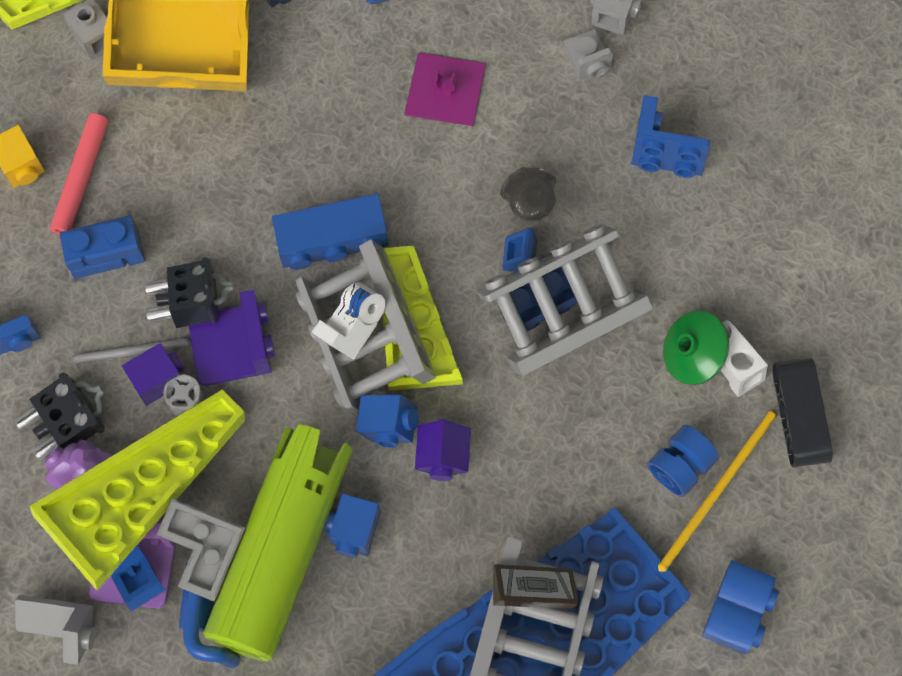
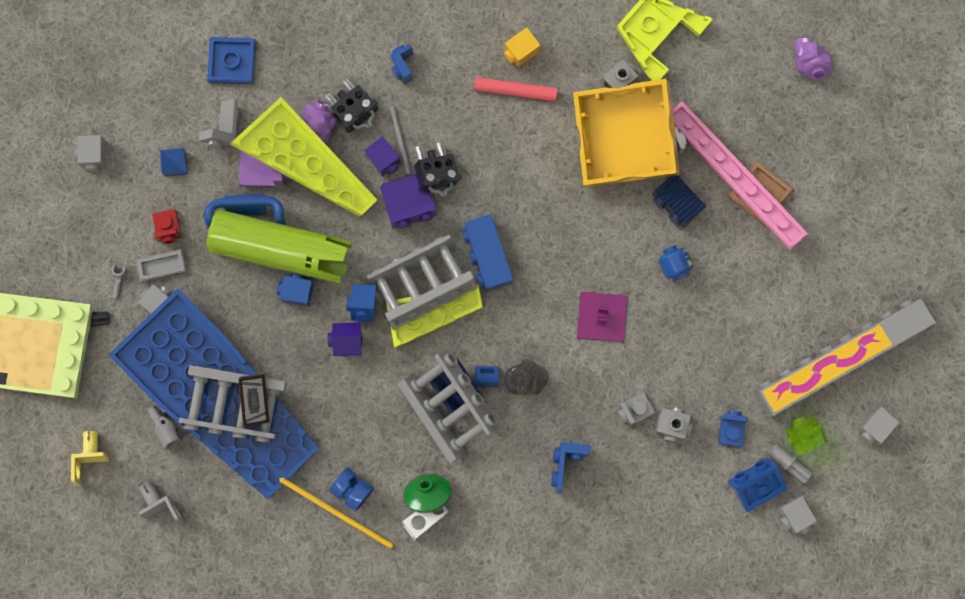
camera: 80 degrees right, 10 degrees up
blue brick [60,215,145,279] -> none
blue bracket [111,545,165,612] -> none
light grey tile [157,498,245,601] -> none
light grey wheel [163,374,205,416] -> none
white leg [312,282,385,360] -> none
blue brick [701,560,779,654] -> none
black beam [772,358,833,468] -> none

